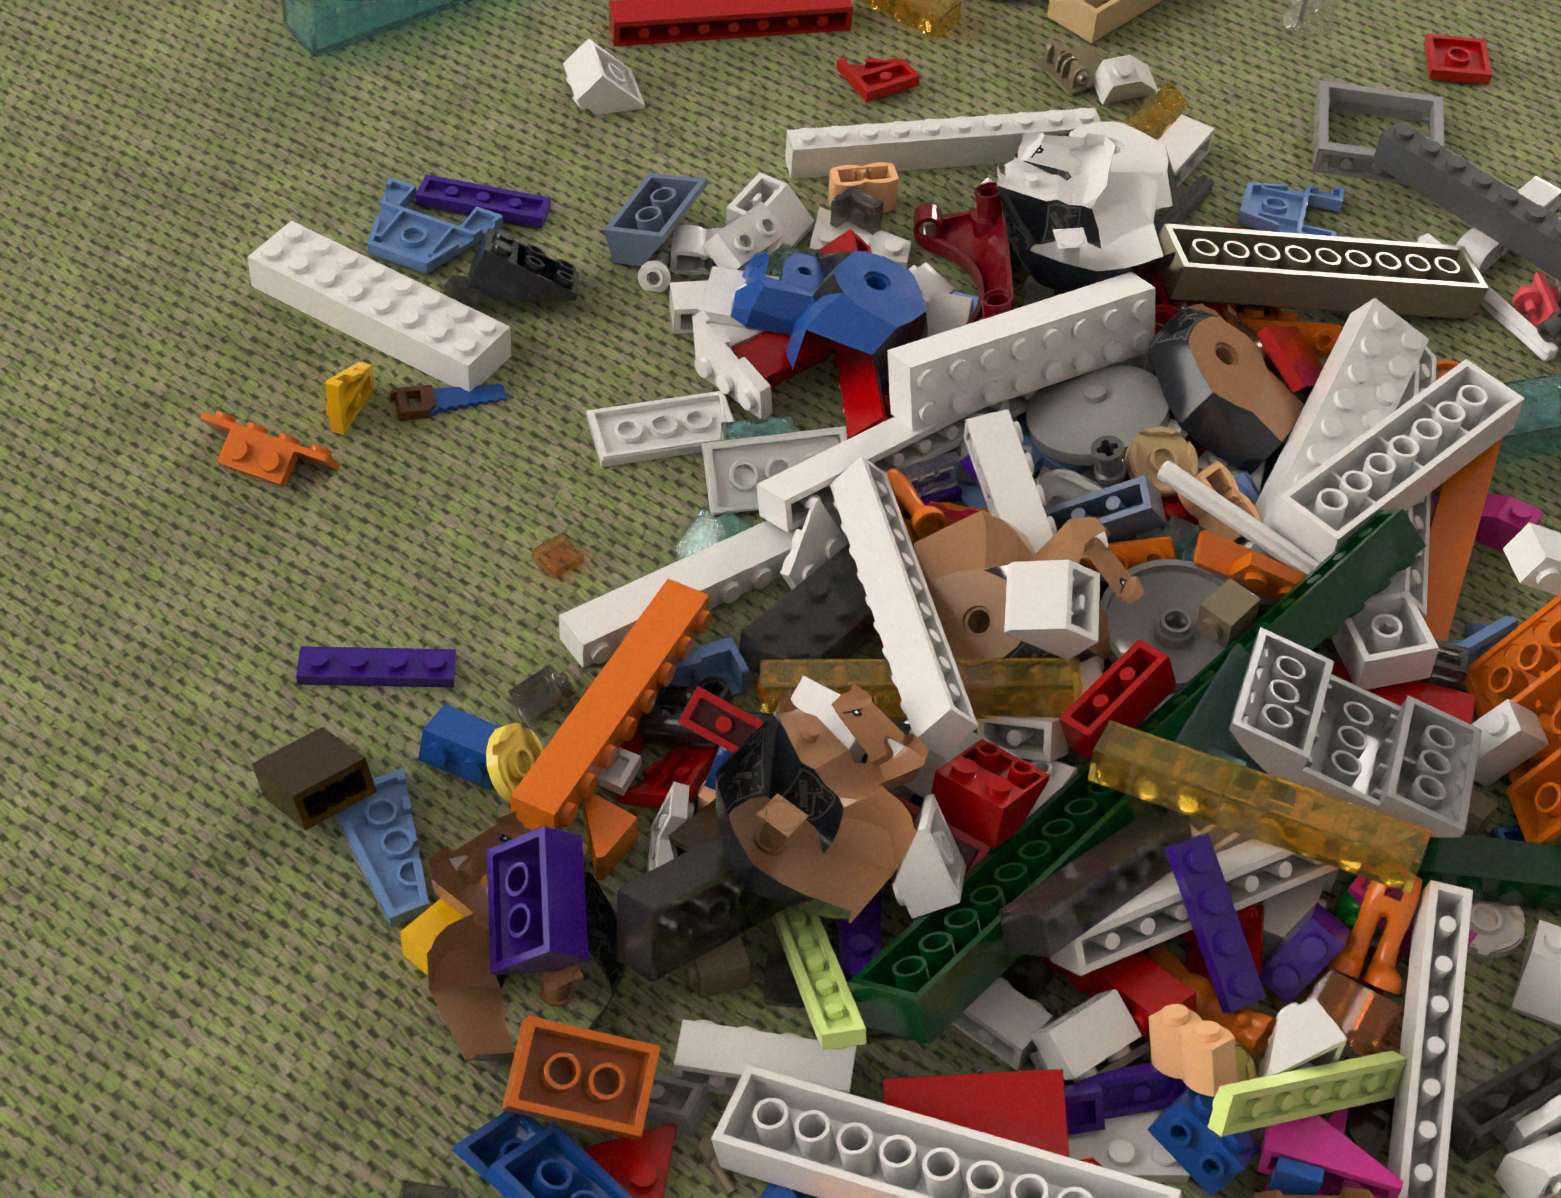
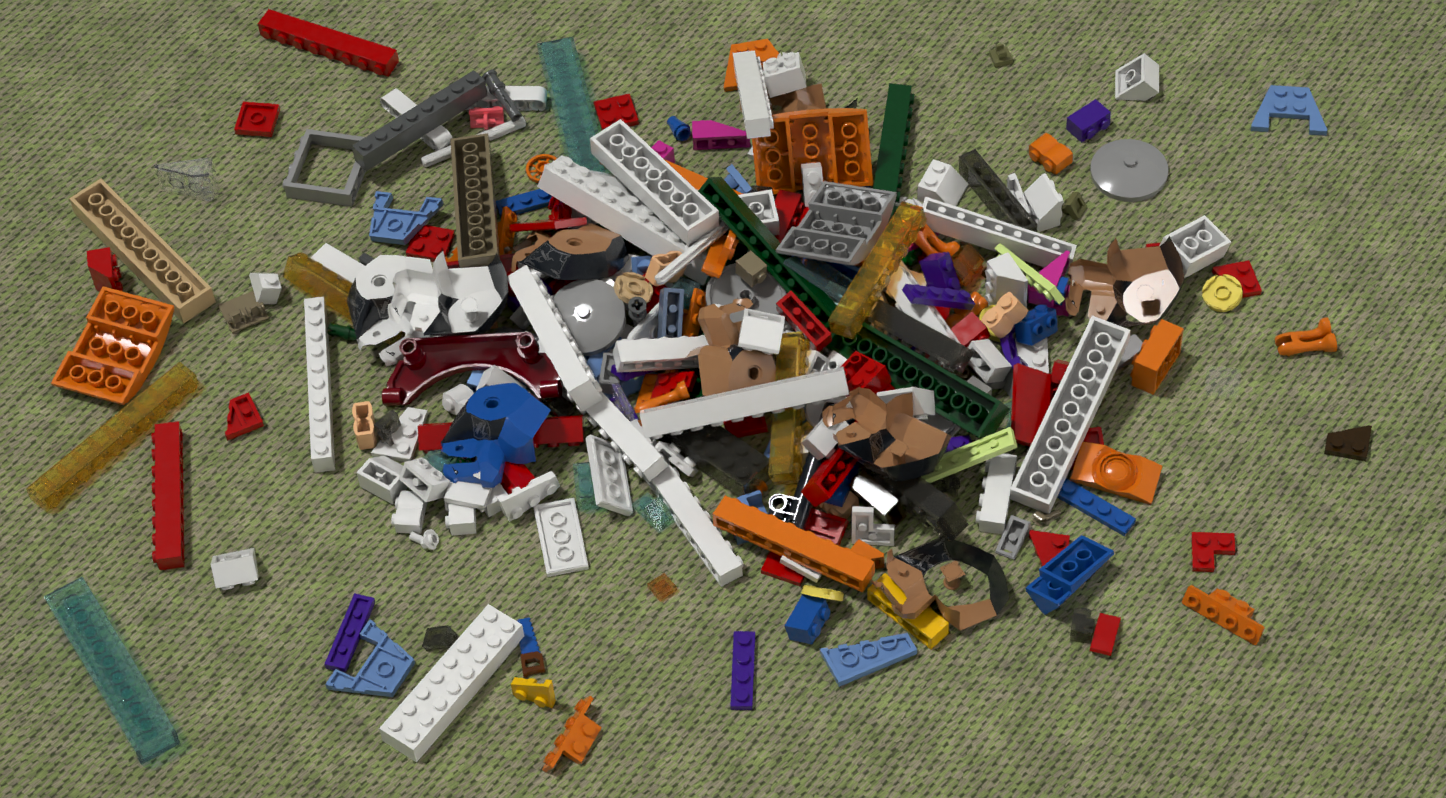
camera: 80 degrees left, 5 degrees up
dark brown brick [251,727,377,831] -> none
black slope [467,228,579,301] -> none
dark purple slope [486,826,589,975] -> none
orange brick [501,1015,661,1140] -> none
clear smoke bracket [508,666,576,726] -> none
sand blue slope [604,173,708,266] -> none

